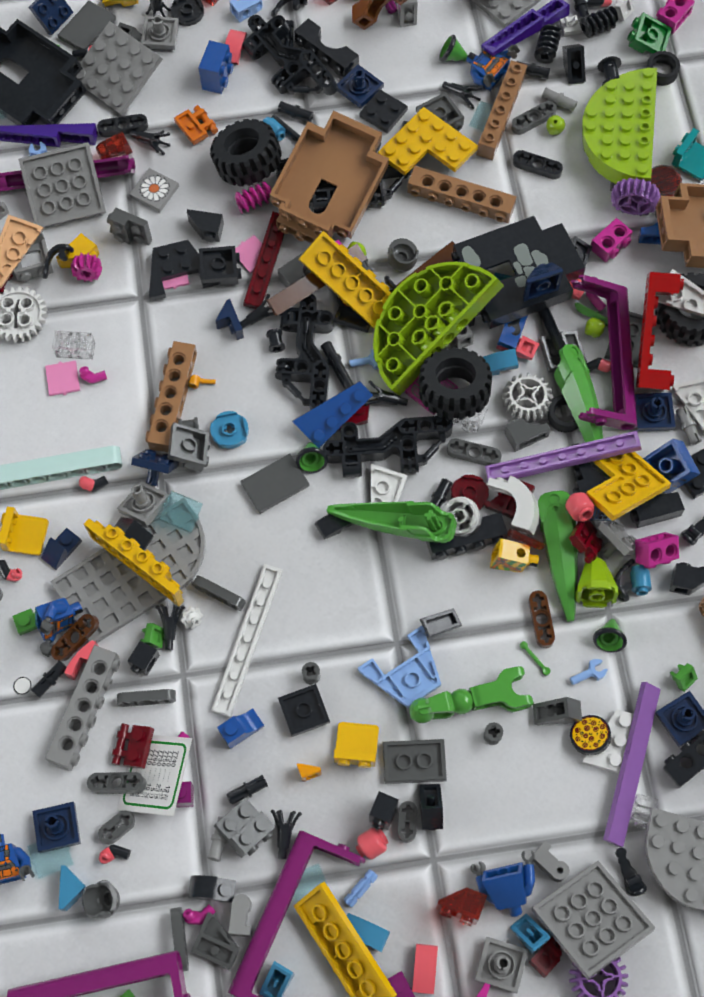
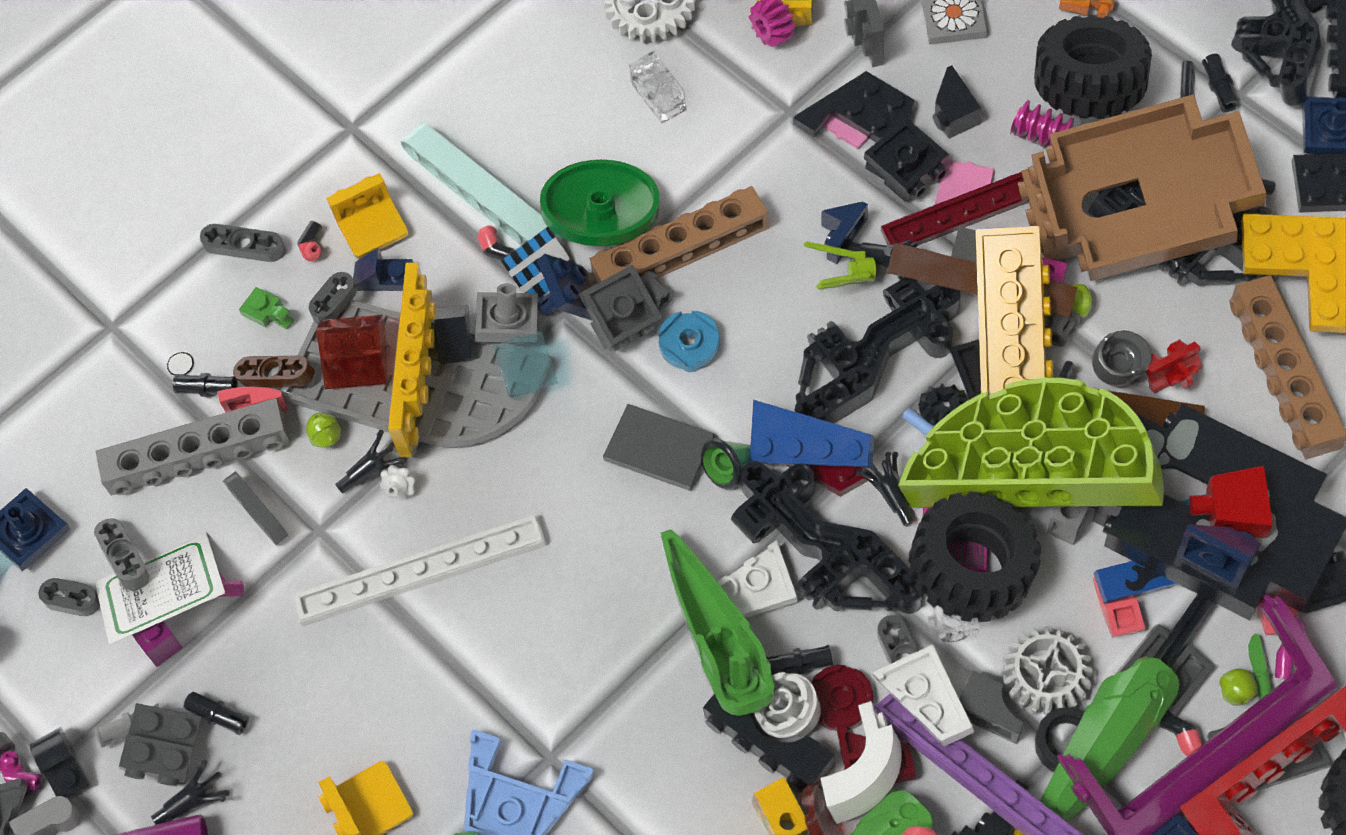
camera: 60 degrees right, 5 degrees down
blue torso [35,598,83,657] -> none
bright pink piece [45,360,80,396] -> none
dark pink arm [79,366,107,384] -> none
arm [99,844,131,864] -> none
dark red plate [111,723,154,769] -> none
black brick [128,641,160,675] -> none
bright green tile [140,623,164,649] -> none
light orange hand [189,375,216,389] -> none
dark grey beam [192,575,246,611] -> none
blue arch [217,708,264,749] -> none
dark azure brick [263,117,286,141] -> none
black bush [266,328,285,353] -> none
black plate [278,684,330,737] -> none
light orange slope [297,763,322,782] -> none
dark grey bush [302,662,320,685] -> none
black slope [315,514,354,540] -> none
black pin [321,341,354,390] -> none
tile [420,608,462,637] -> none
dark azure slope [483,349,519,376] -> none
none -> lime piece [306,413,341,448]
none -> dark grey beam [308,272,357,325]
none -> clear red slope [316,315,387,389]
none -> sticker [501,227,573,299]
none -> green dish [540,159,660,246]
none -> lime plant [804,241,876,289]
none -> white wing [872,644,975,747]
none -> black gear [918,383,969,425]
none -> red hips [1145,339,1202,394]
none -> red torso [1189,466,1273,539]

